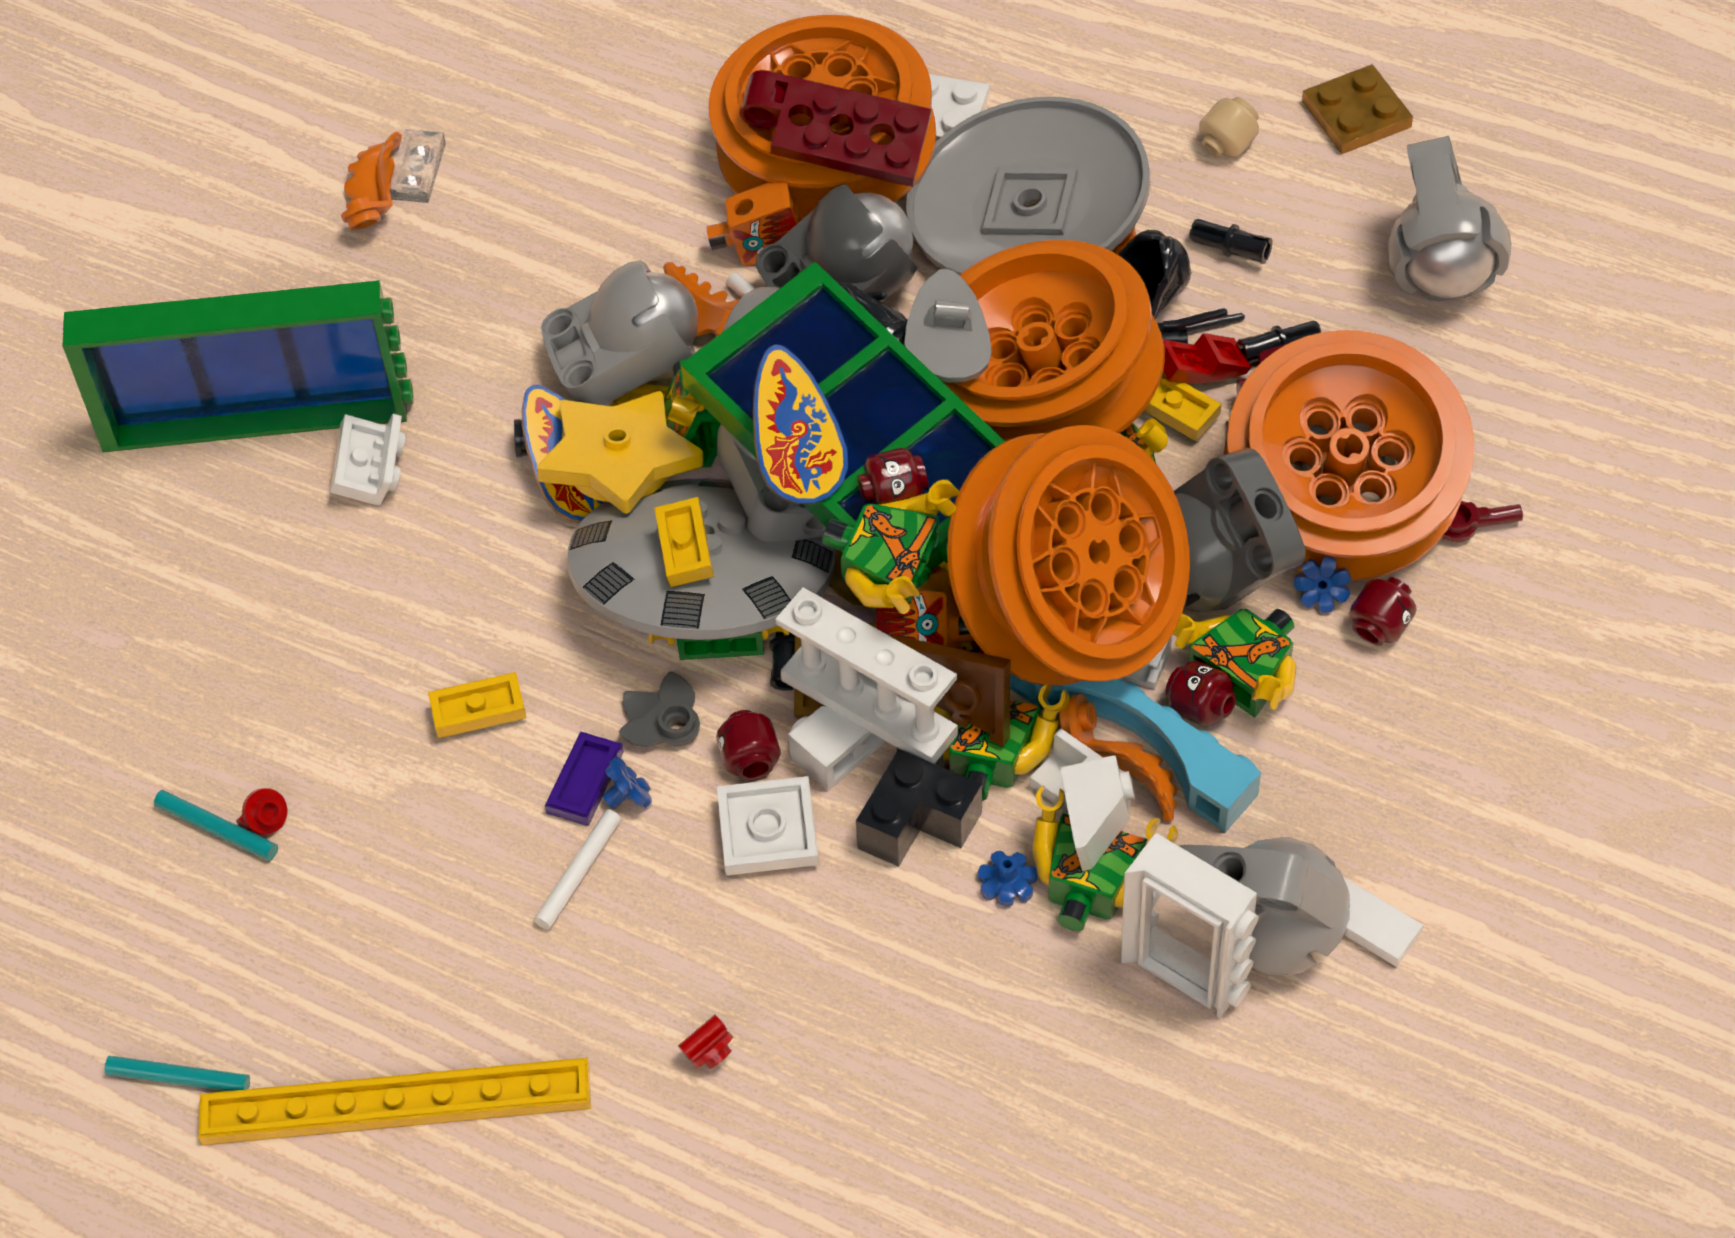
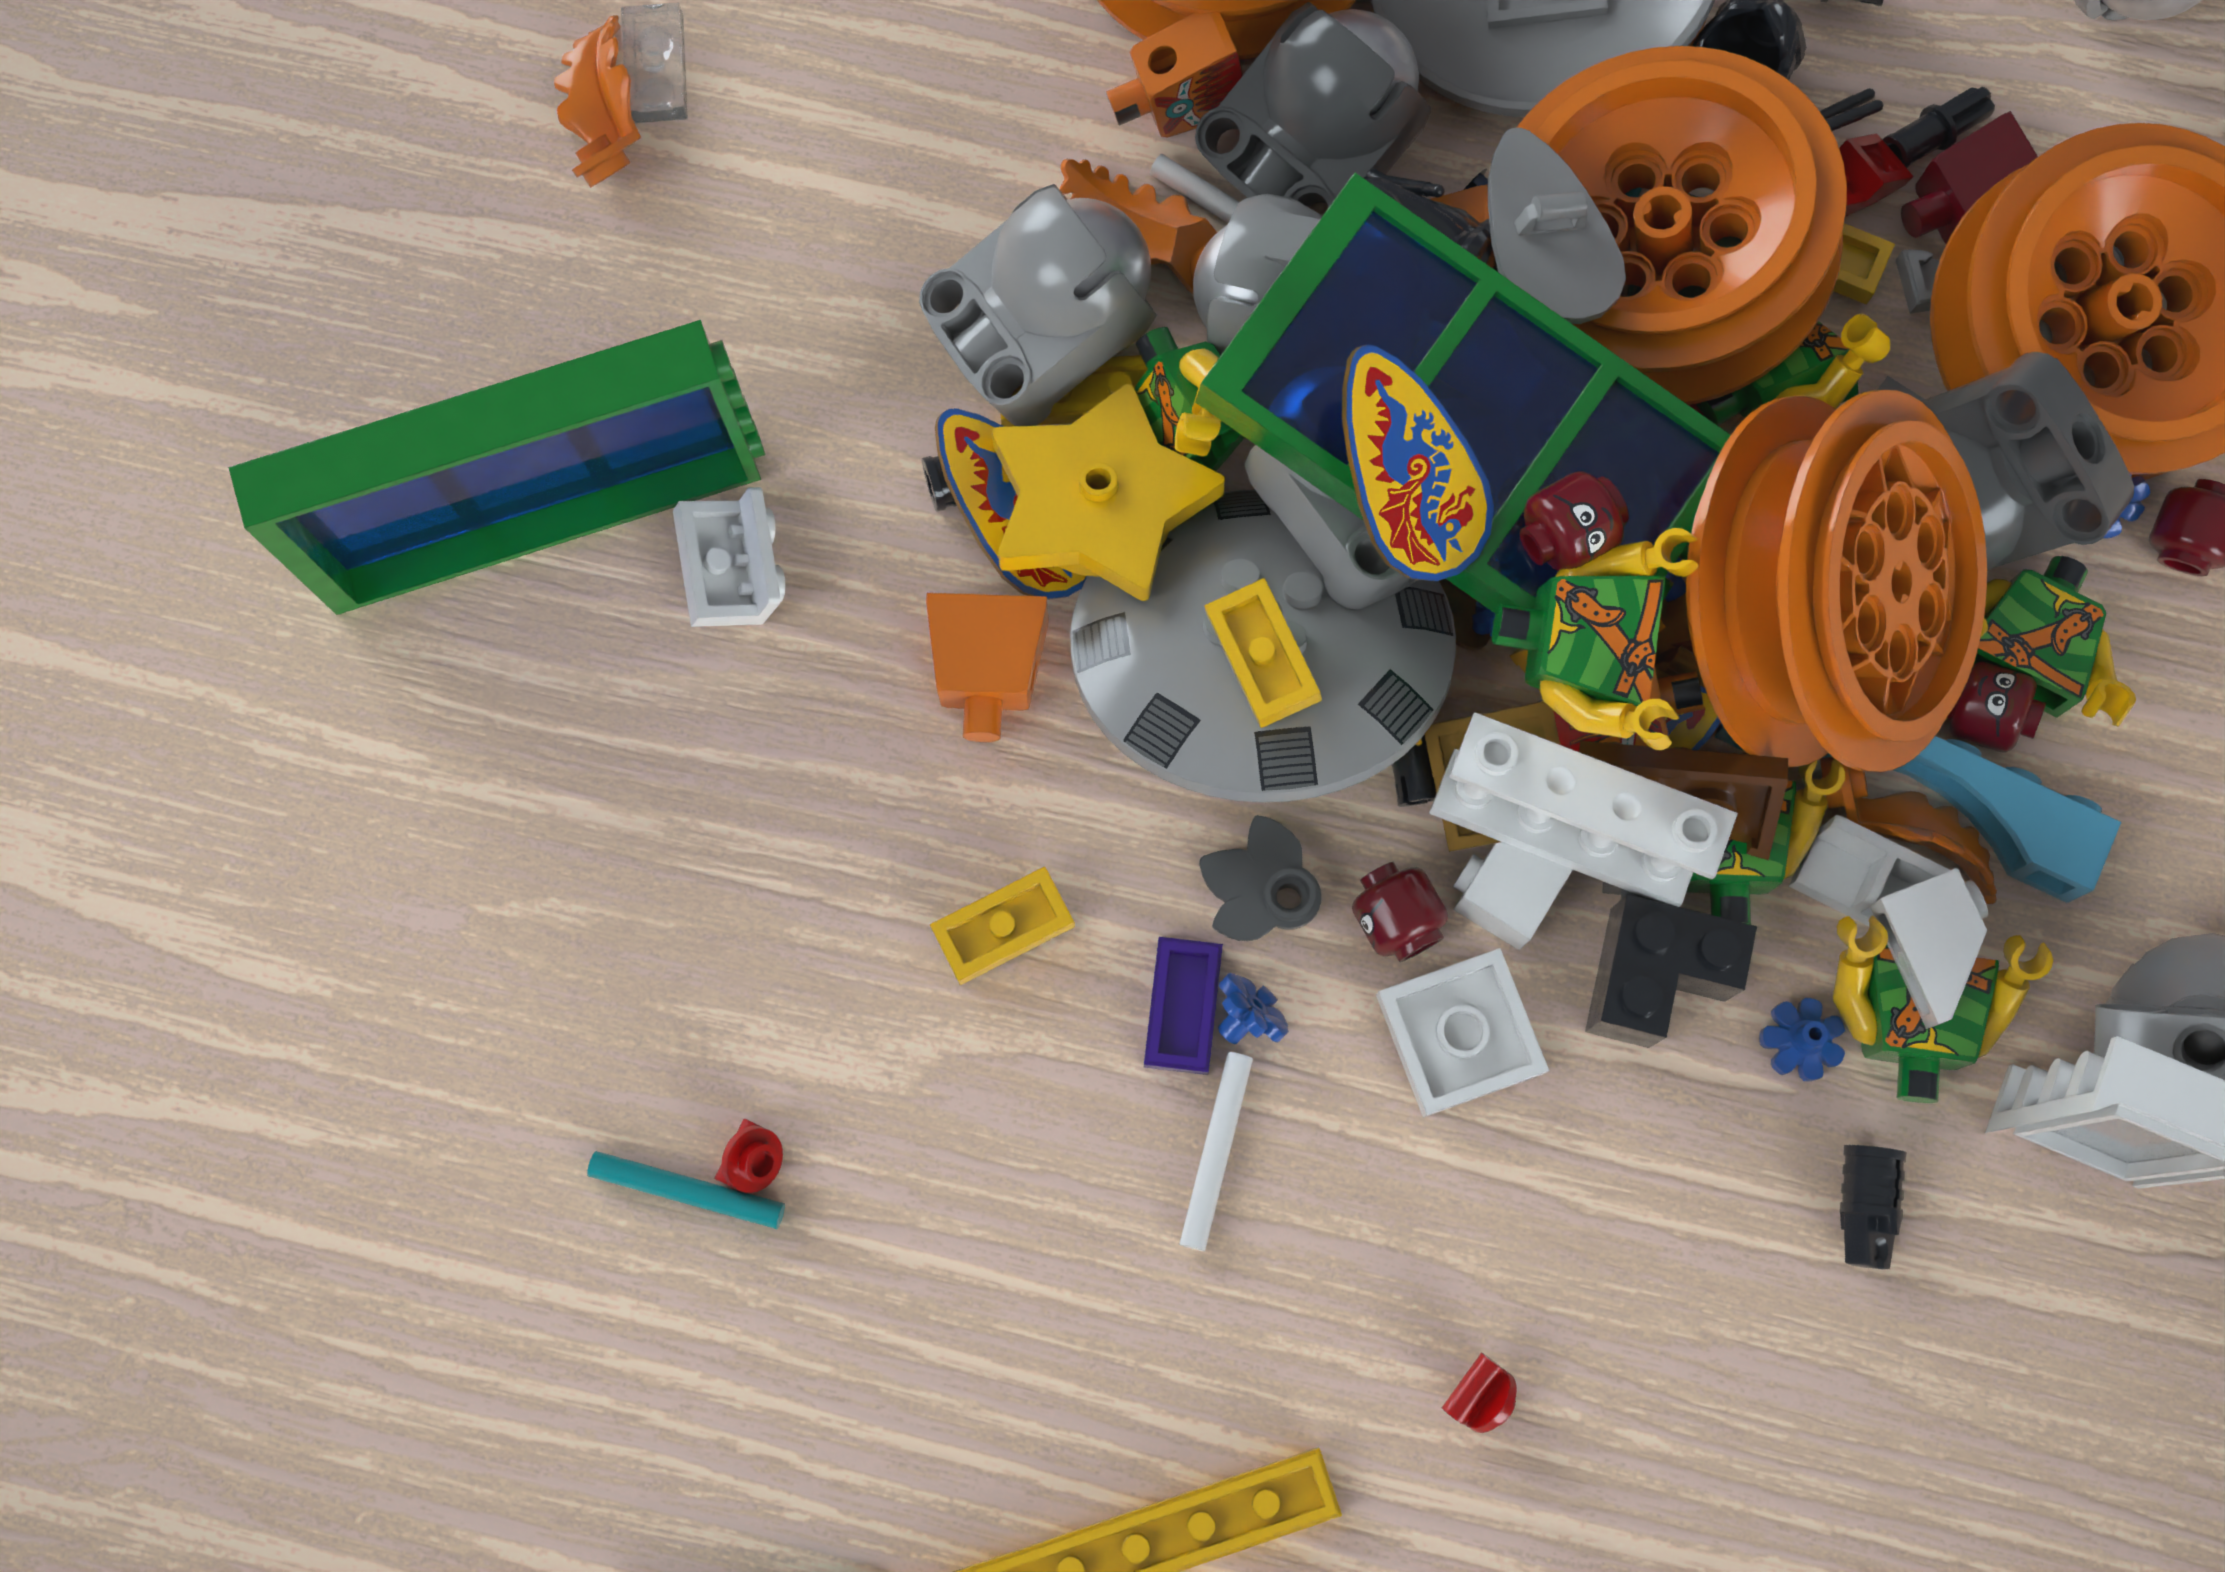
camera: 15 degrees left, 20 degrees up
none -> orange torso [926,593,1049,742]
none -> black hinge [1839,1145,1907,1270]

